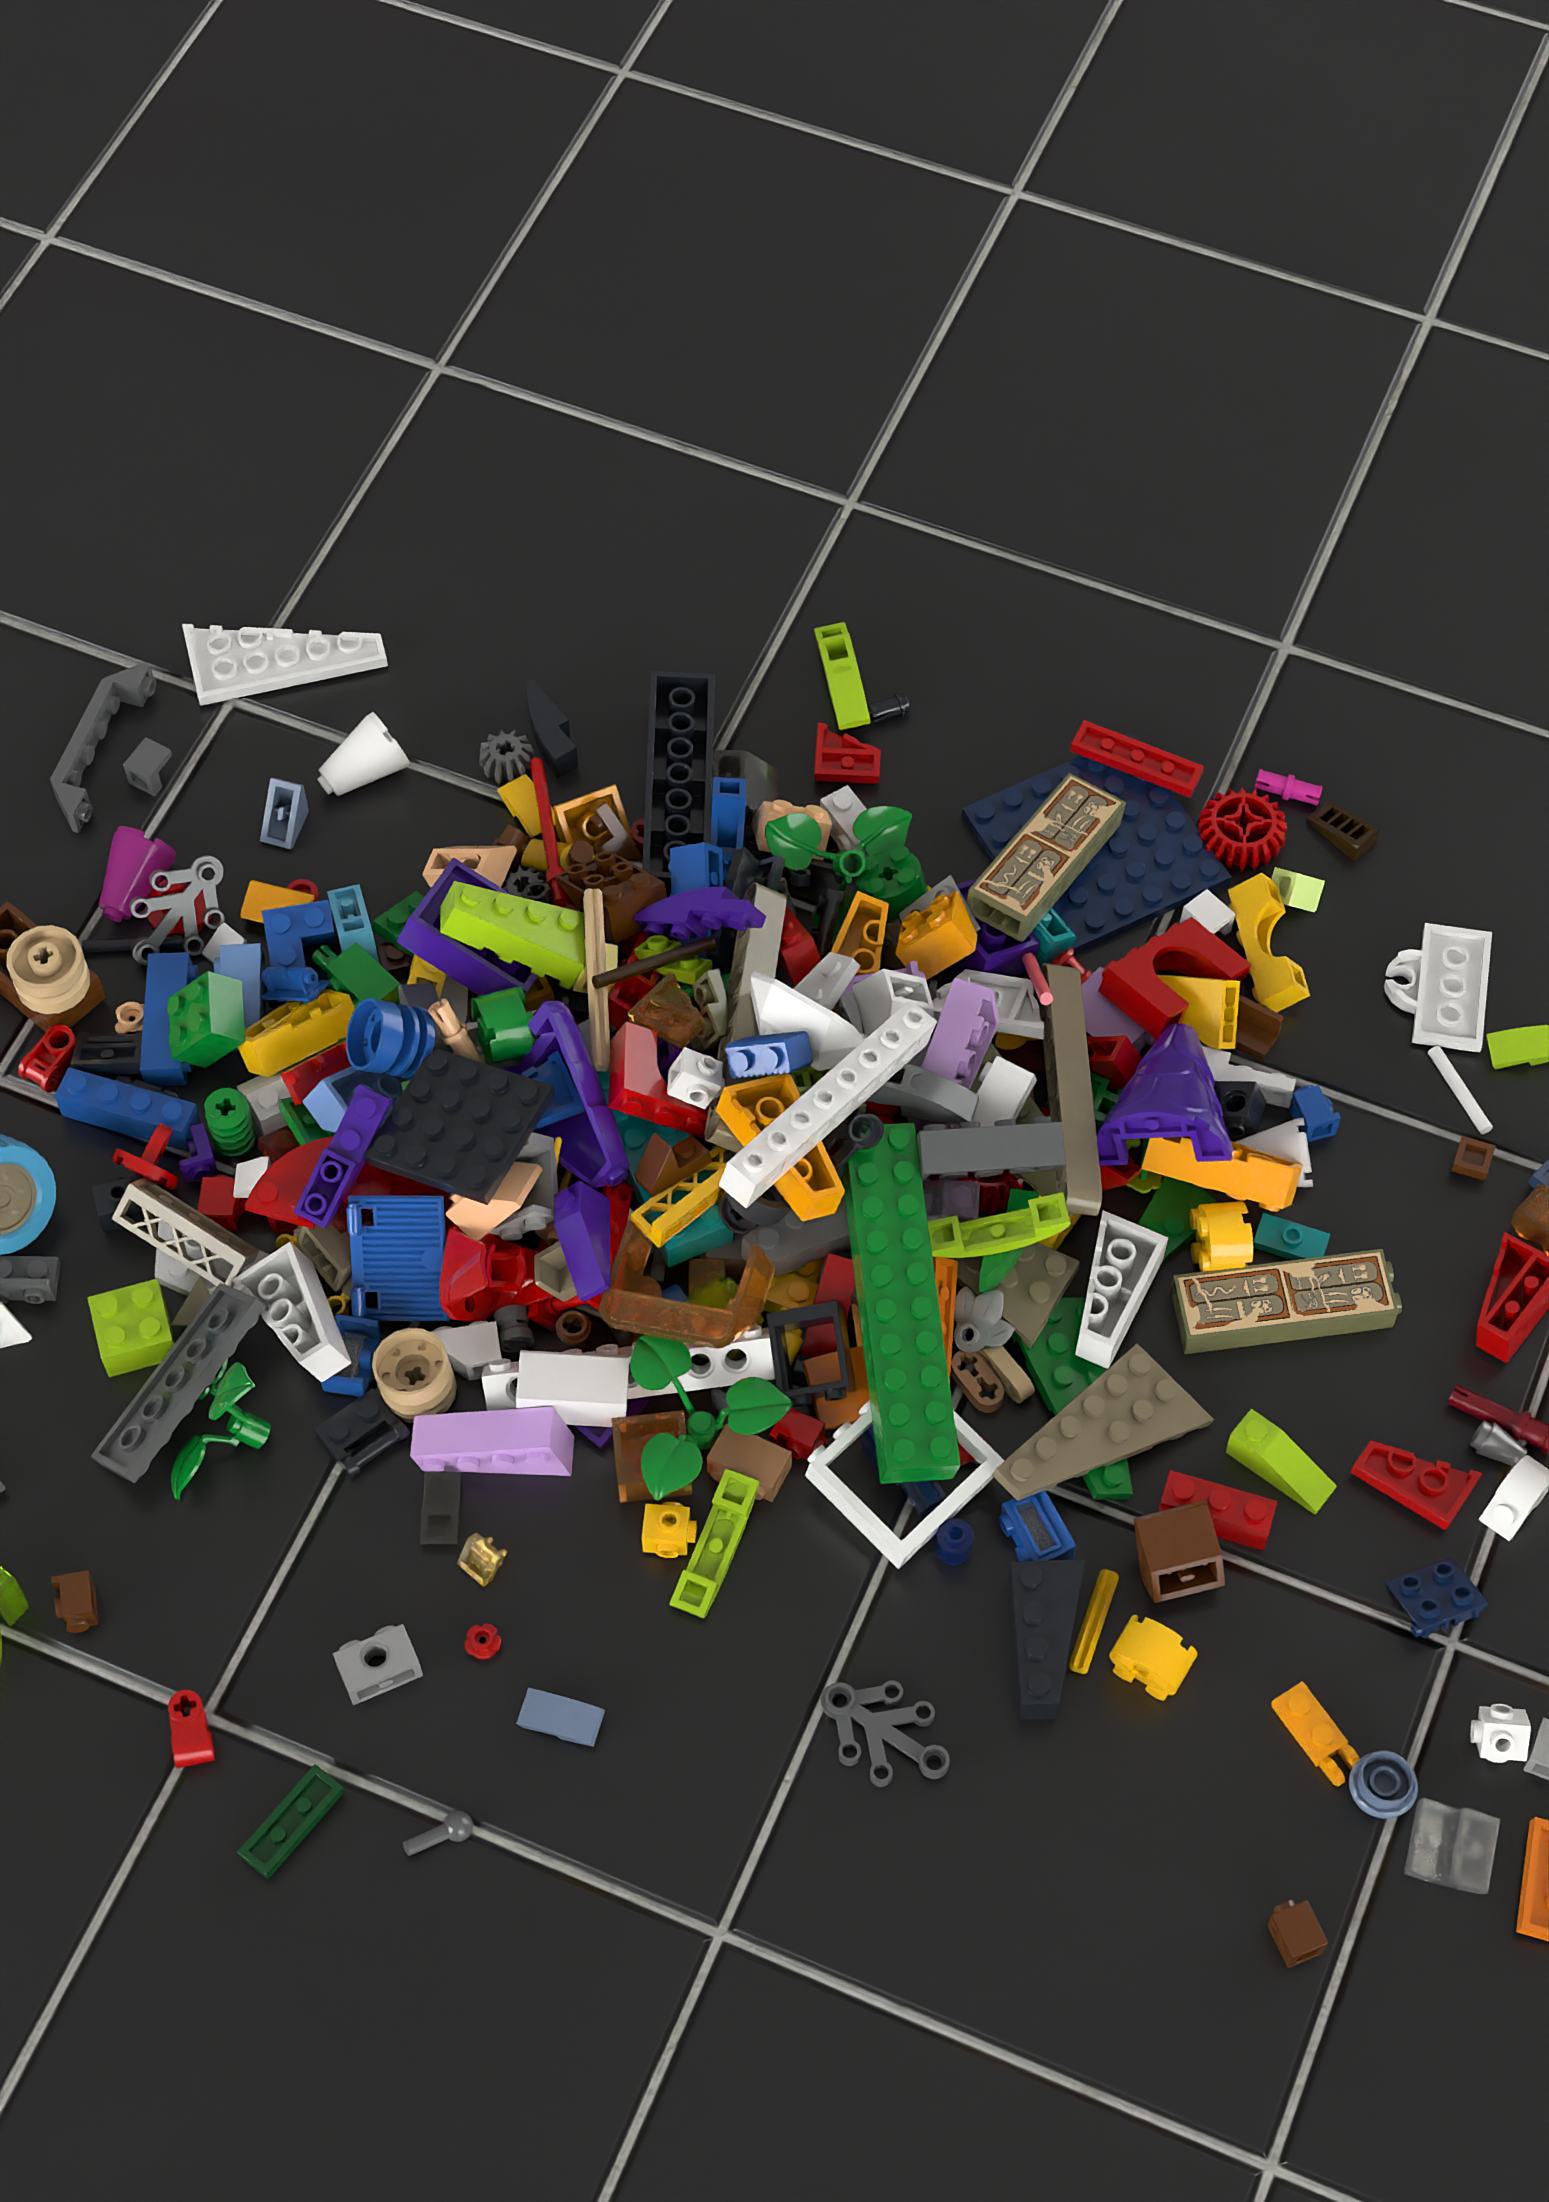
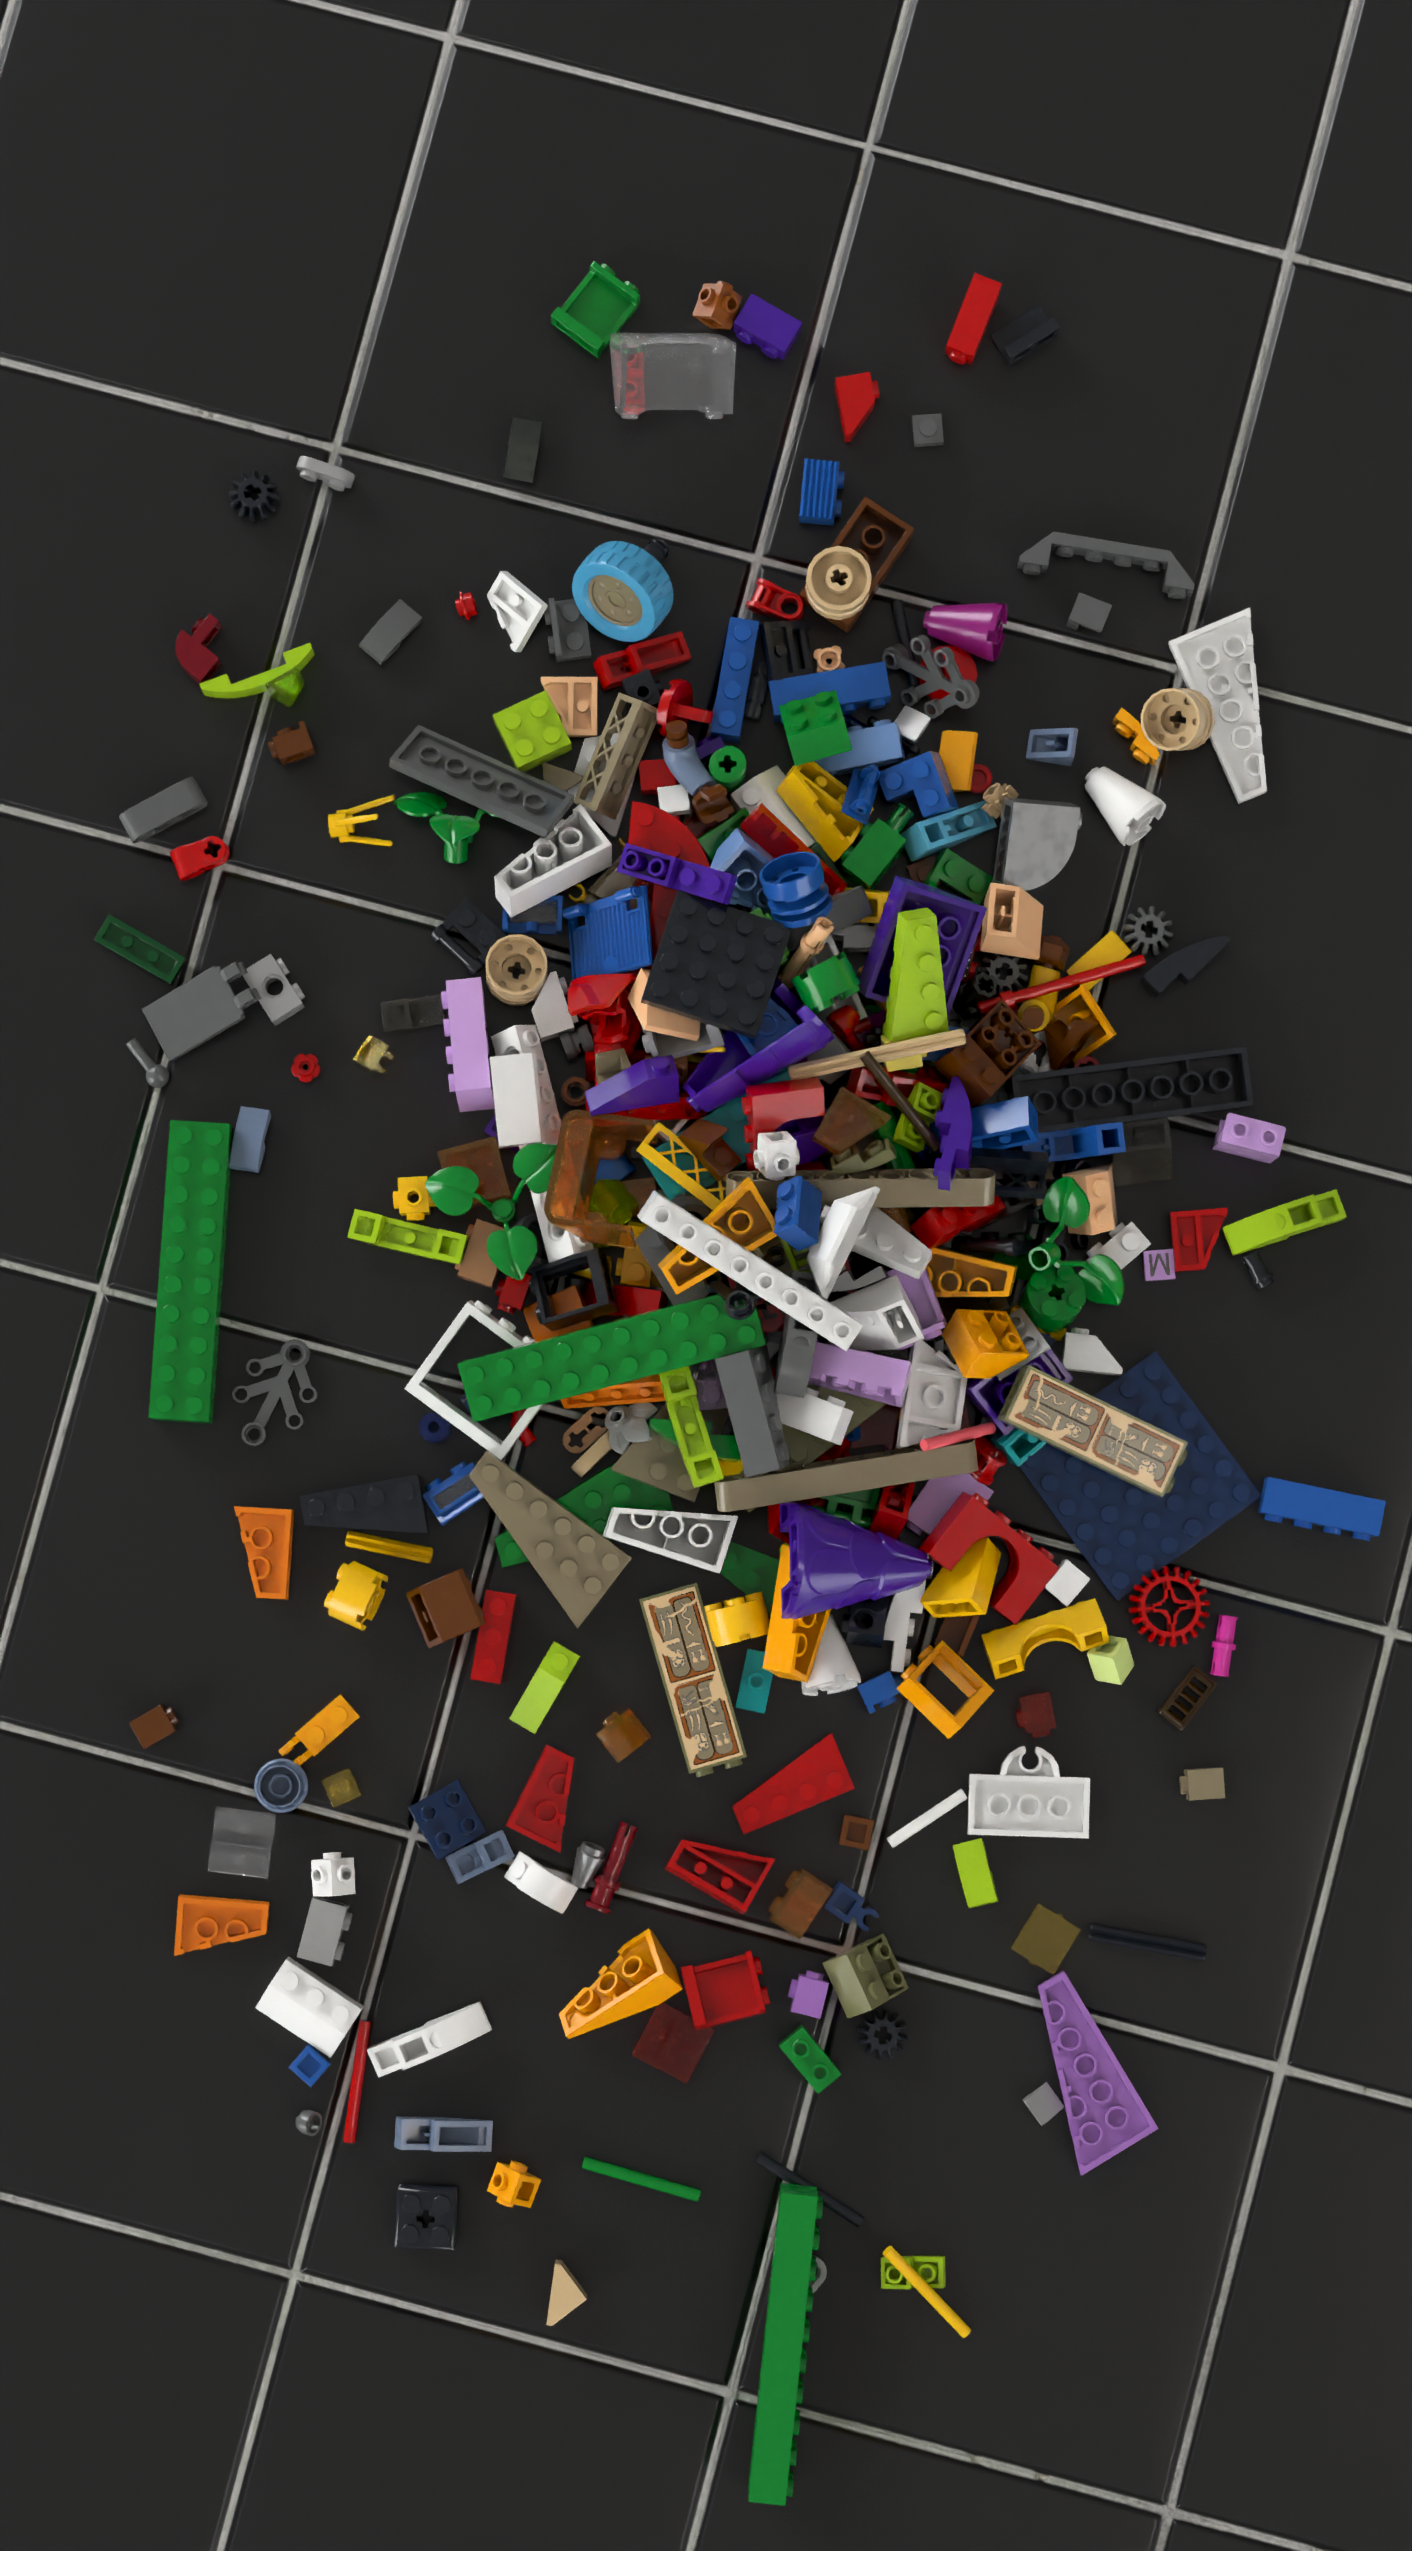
camera: 80 degrees right, 25 degrees up
red plate [1070,720,1204,797] -> none
none -> dark grey beam [119,777,208,843]
none -> dark grey tile [142,962,262,1061]
none -> green brick [148,1120,234,1423]
none -> orange wing [234,1506,295,1600]
none -> clear yellow tile [321,1768,362,1808]
none -> yellow plant [328,795,395,847]
none -> sand blue slope [445,1830,515,1884]
none -> light nougat wing [541,677,598,737]
none -> red slope [593,631,692,691]
none -> clear orange brick [596,1708,651,1763]
none -> piece [662,720,734,824]
none -> red wing [732,1732,855,1834]
none -> light orange window [896,1640,994,1739]
none -> tan gear [982,783,1019,819]
none -> flat silver brick [992,797,1082,891]
none -> clear red brick [1015,1692,1056,1738]
none -> white slope [1061,1328,1123,1376]
none -> light orange slope [1112,707,1160,766]
none -> tan wheel [1140,688,1215,751]
none -> lavender tile [1142,1249,1176,1281]
none -> dark tan brick [1179,1767,1226,1801]
none -> lavender panel [1213,1113,1286,1164]
none -> blue brick [1258,1477,1386,1541]

